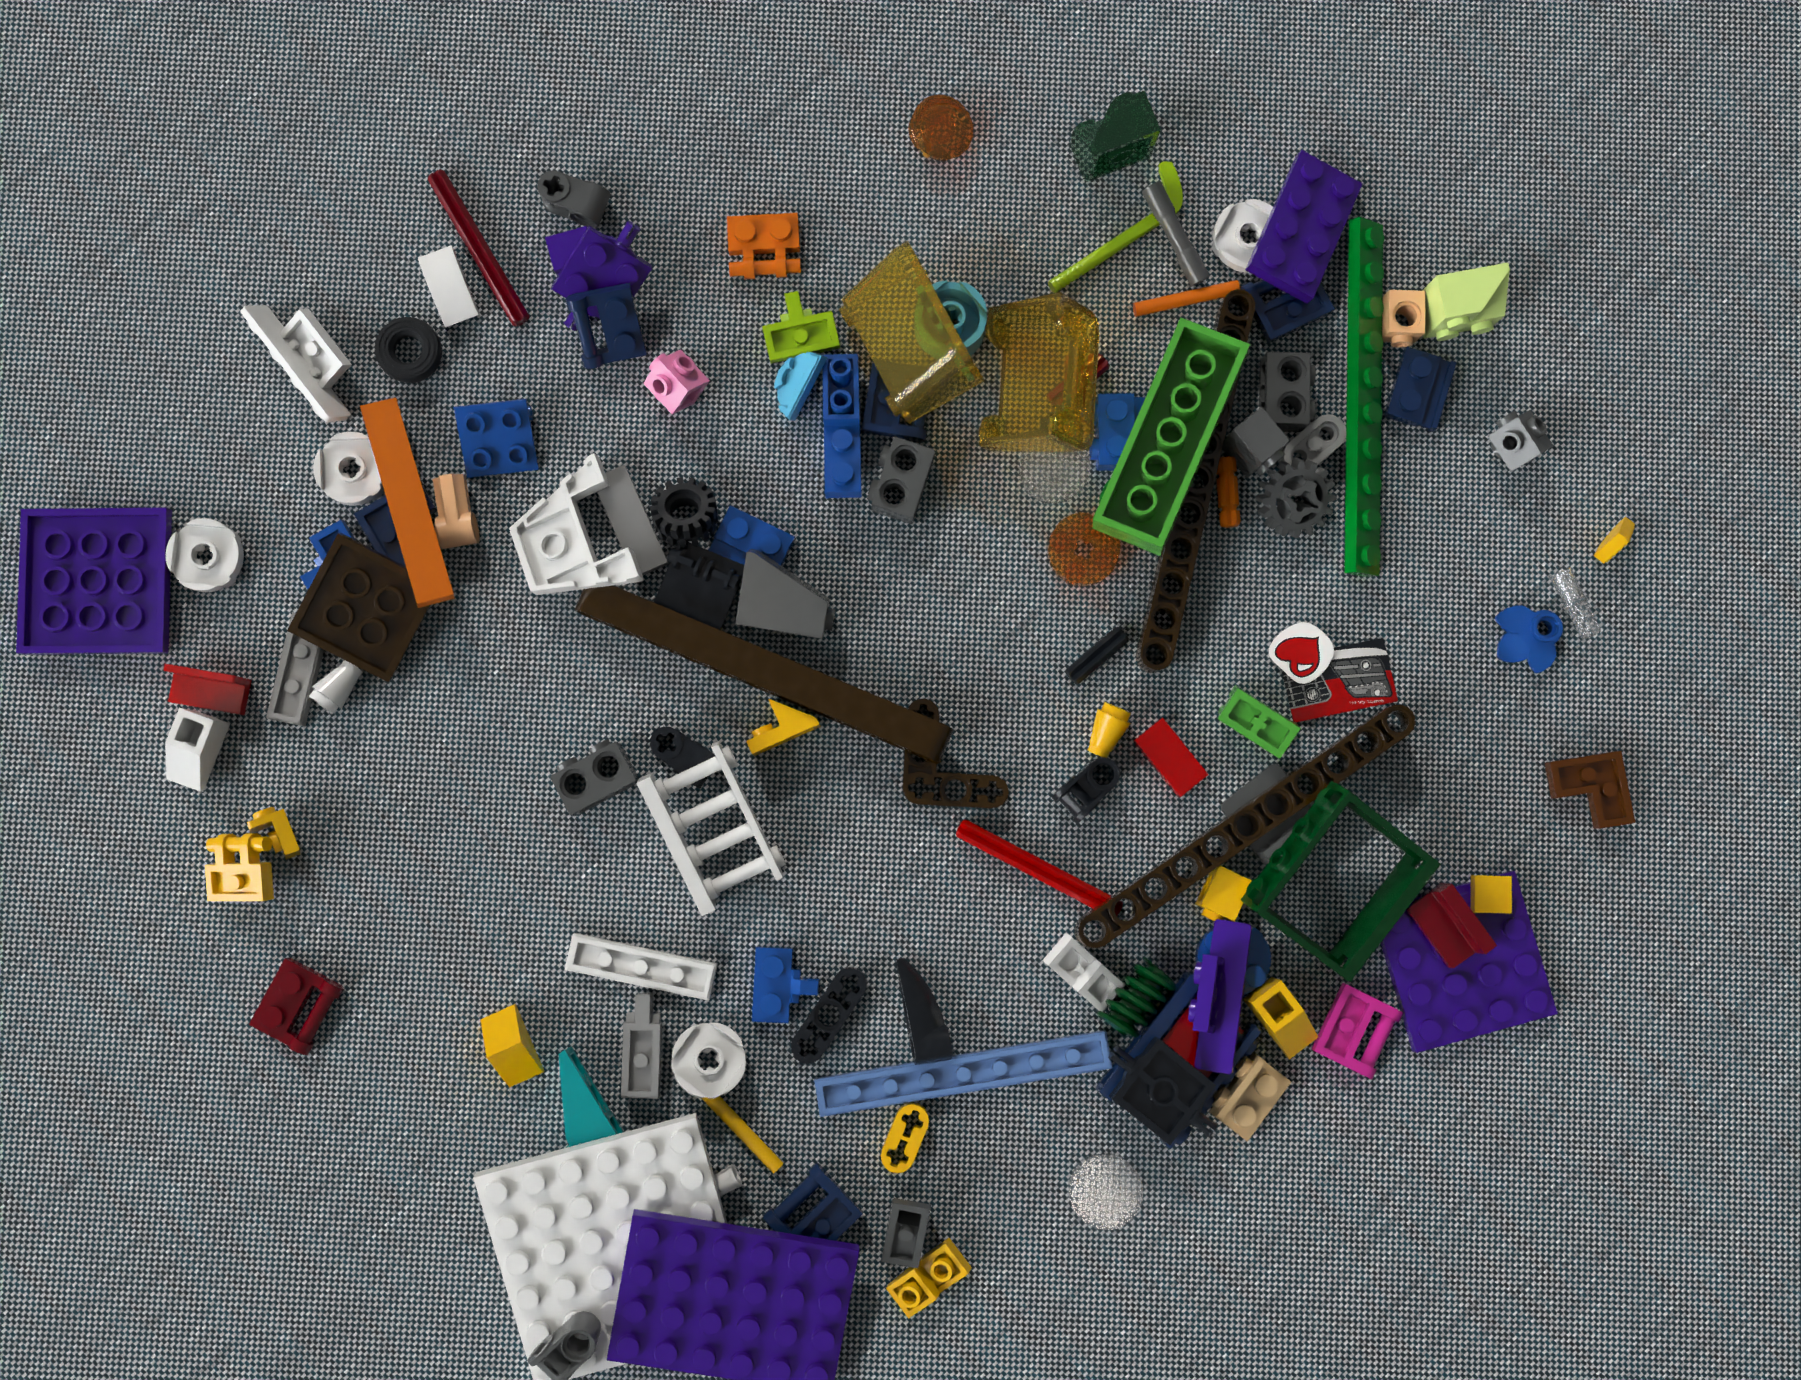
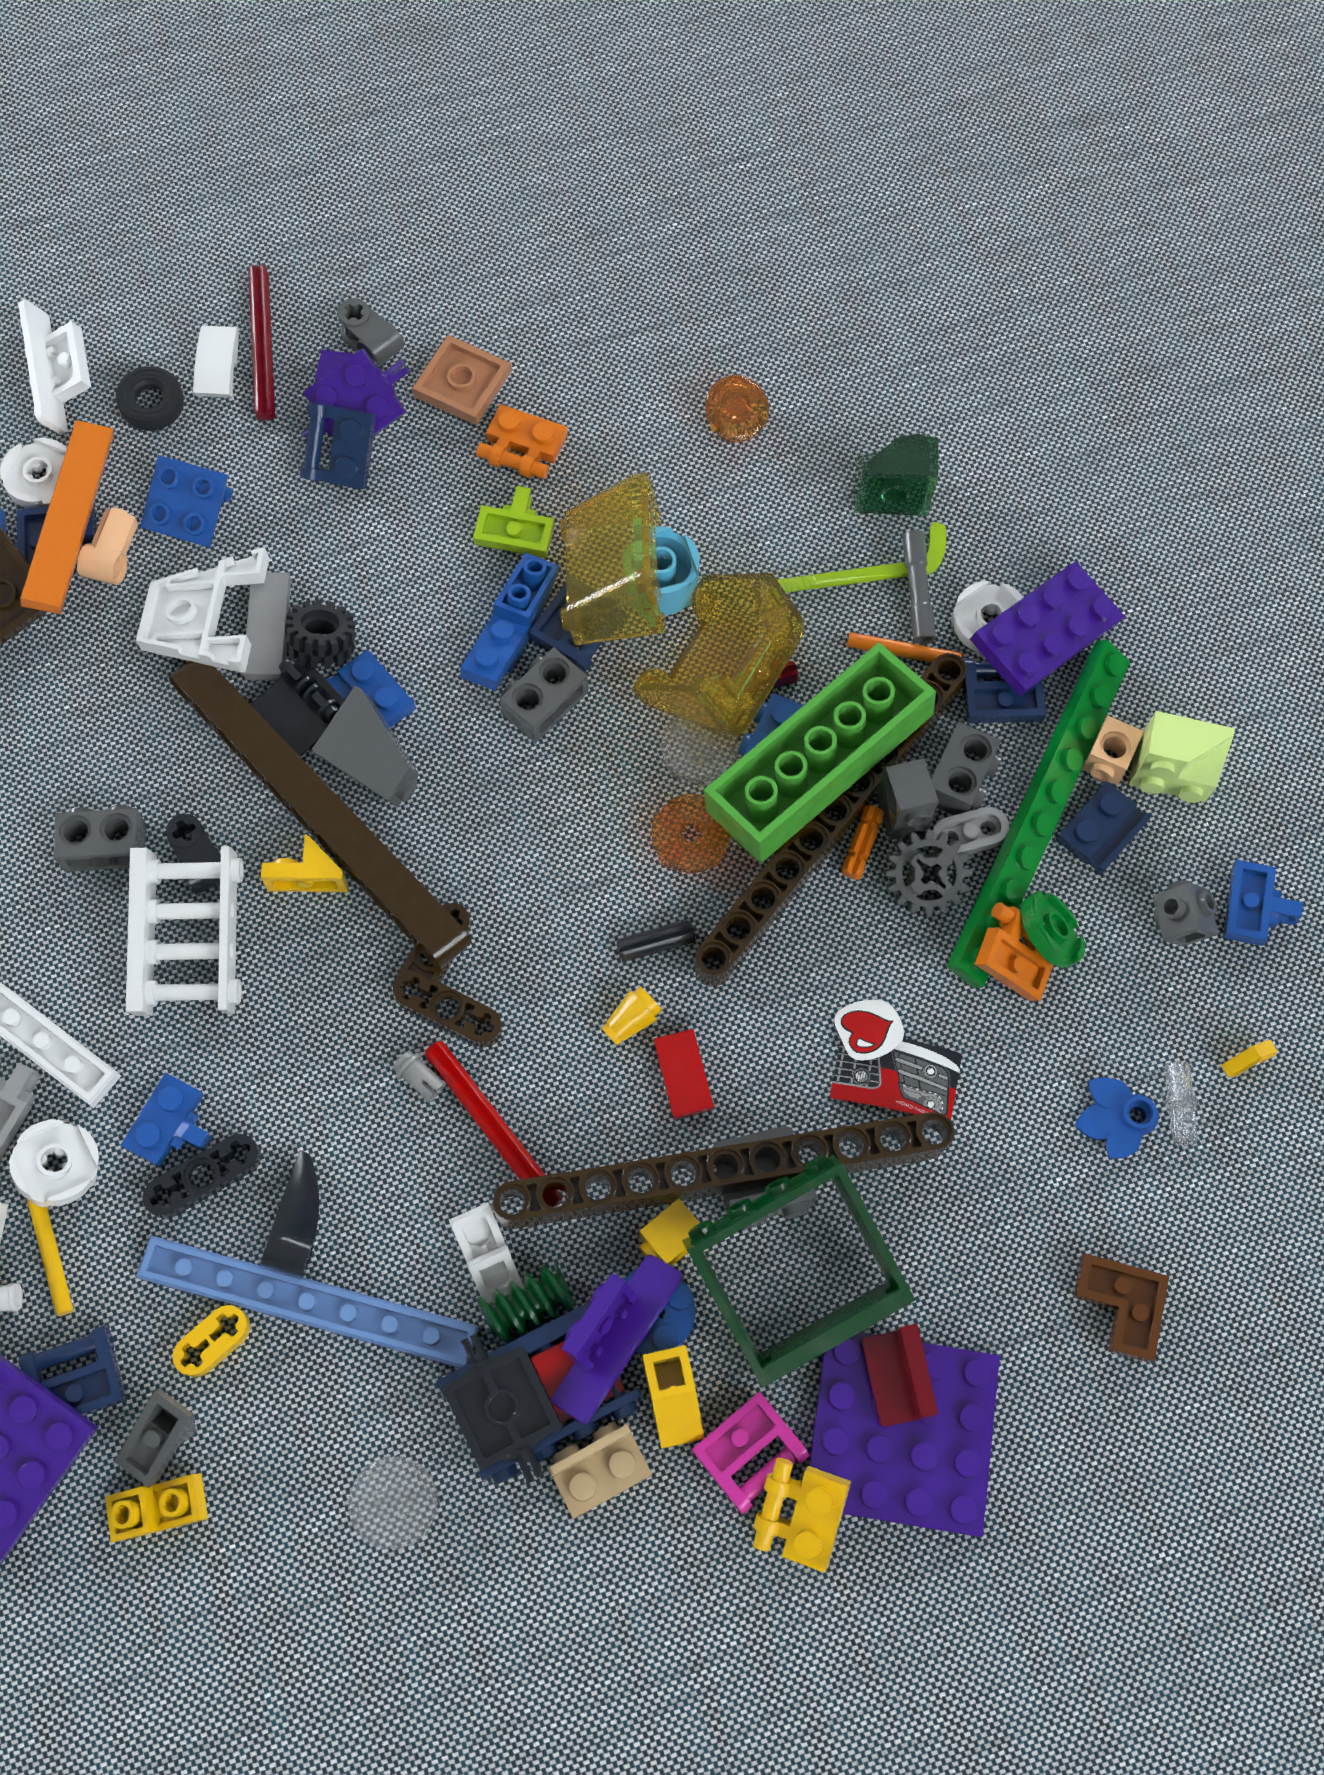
camera: 25 degrees right, 15 degrees down
bright pink brick [643,350,710,414] -> none
medium azure plate [774,352,828,421] -> none
black piece [1051,758,1120,824] -> none
bright green hinge [1217,685,1301,759] -> none
yellow tile [1471,875,1512,914] -> none
none -> light grey pin [393,1050,447,1103]
none -> nougat plate [412,335,512,426]
none -> yellow plate [753,1458,851,1573]
none -> orange plate [975,902,1053,1001]
none -> green tile [1021,891,1085,968]
none -> blue hinge [1223,860,1303,946]

